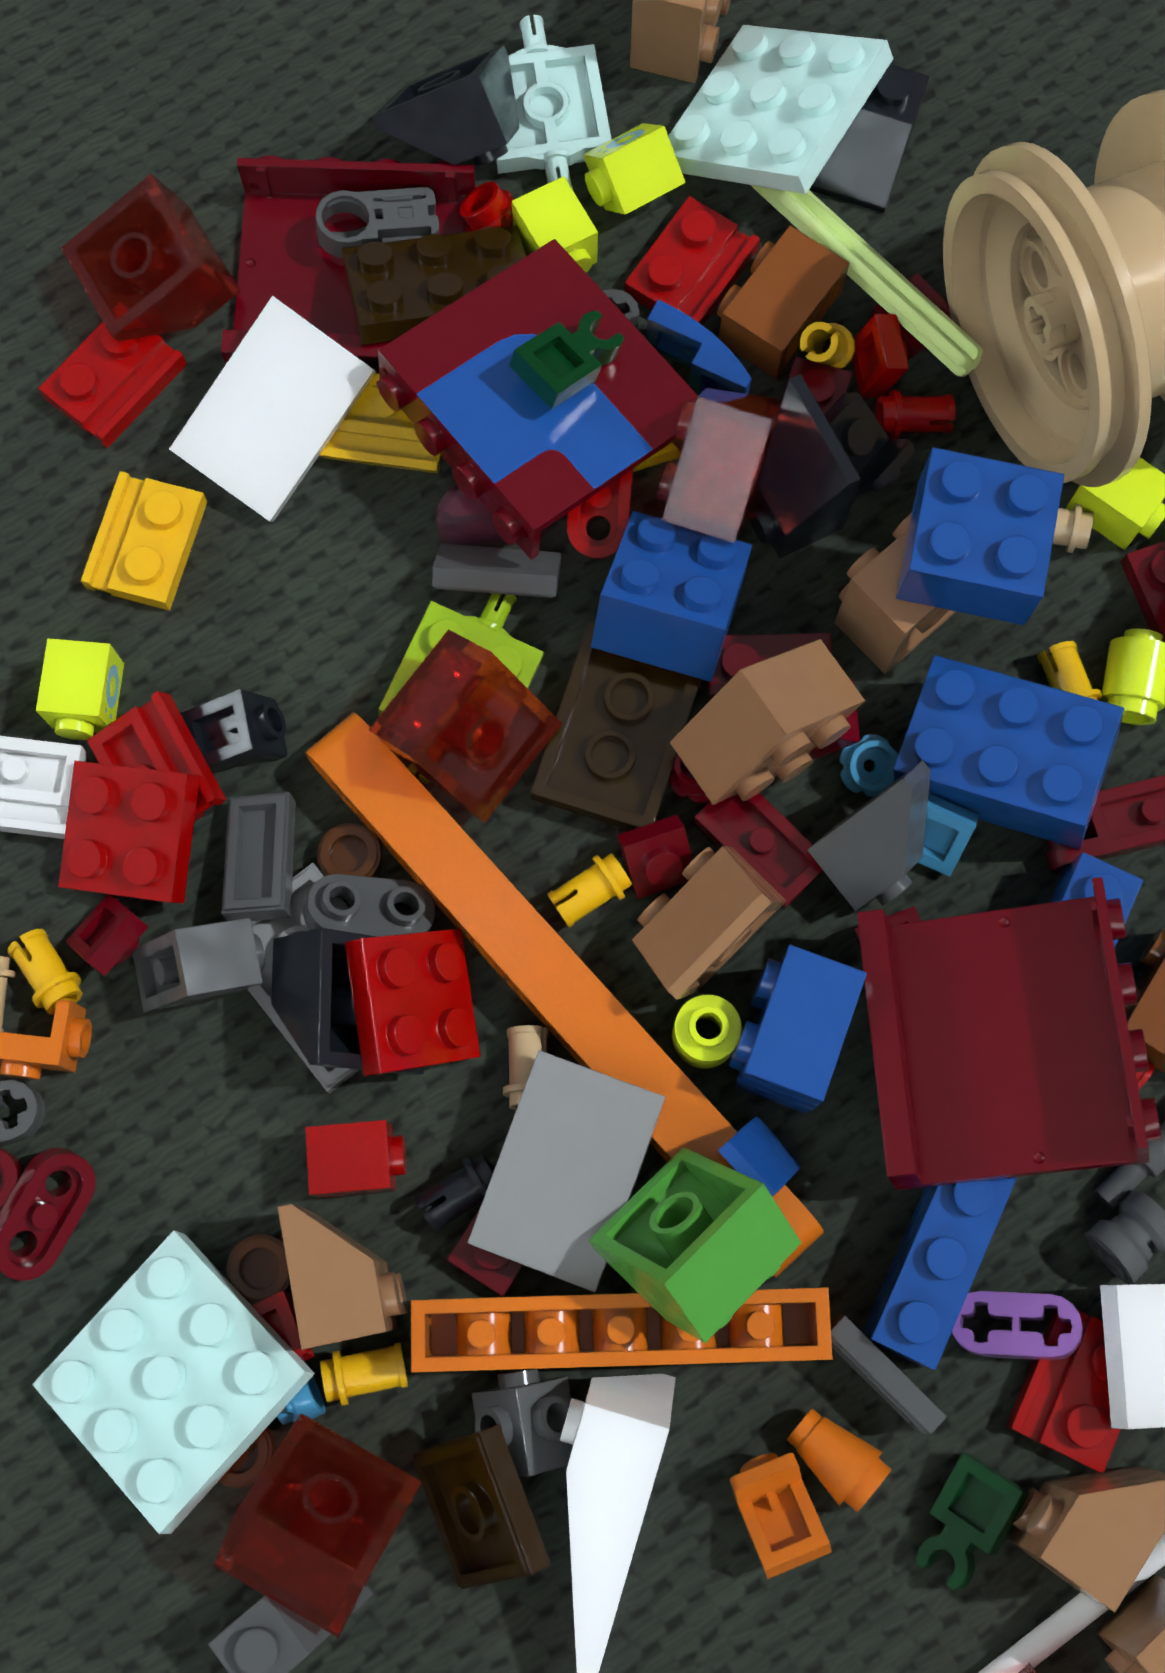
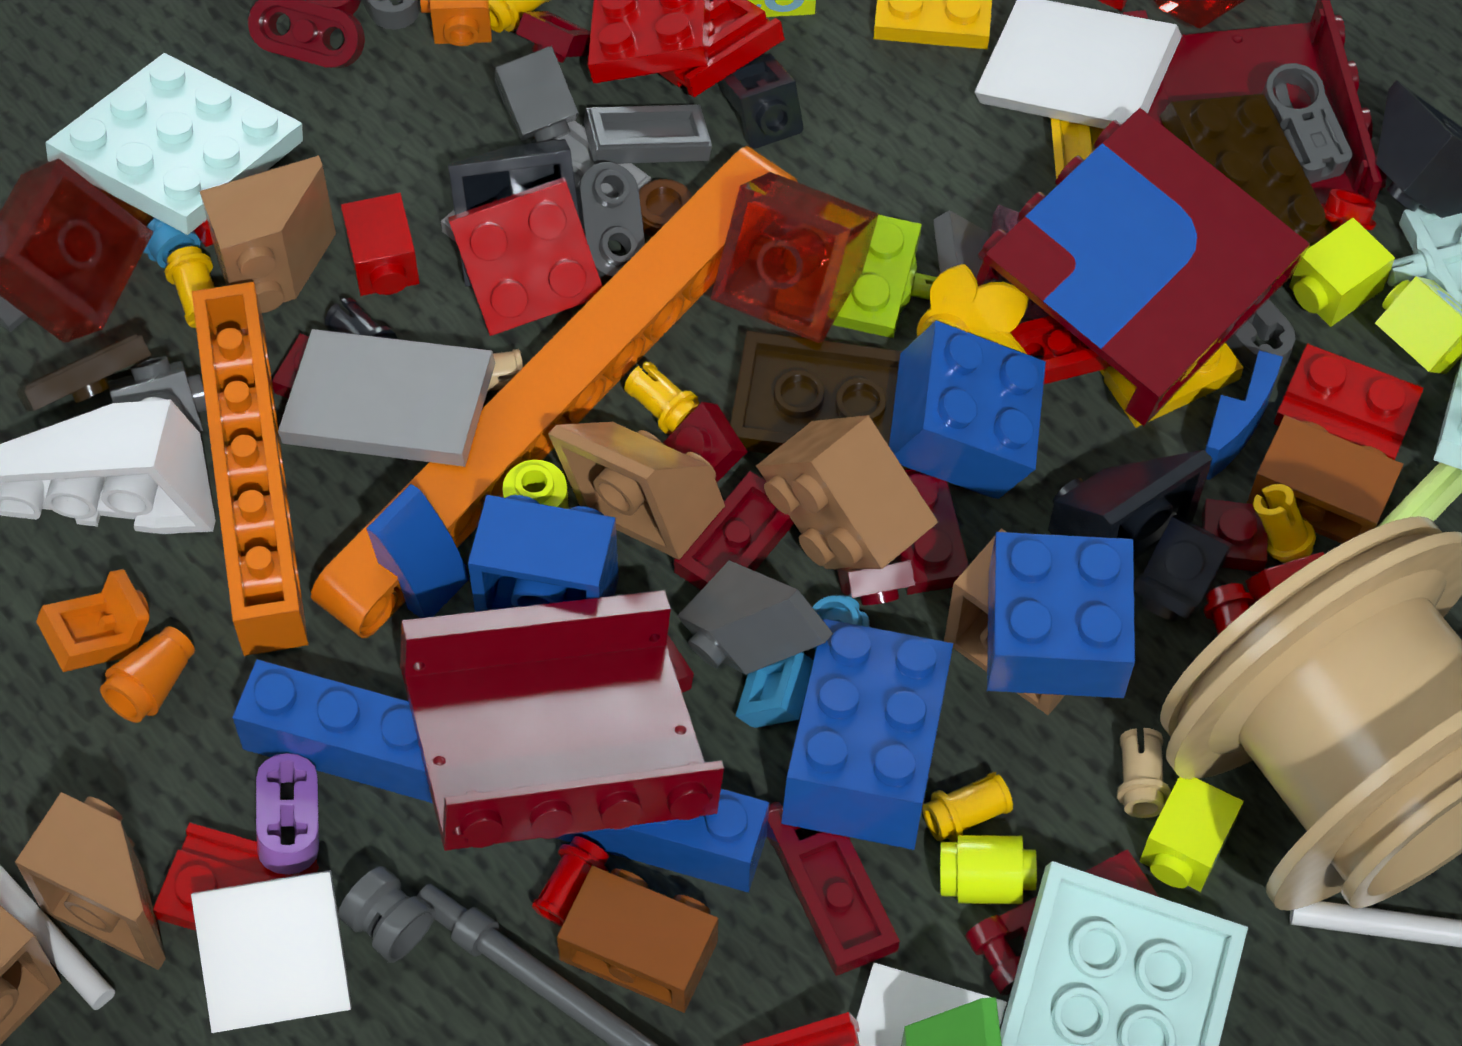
camera: 80 degrees right, 15 degrees down
dark green plate [509,310,625,409] -> none
bright green slope [588,1147,801,1343] -> none
slope [657,388,782,543] -> none
dark grey tile [830,1315,947,1435] -> none
dark green plate [916,1452,1029,1590] -> none
none -> yellow plate [917,264,1028,354]

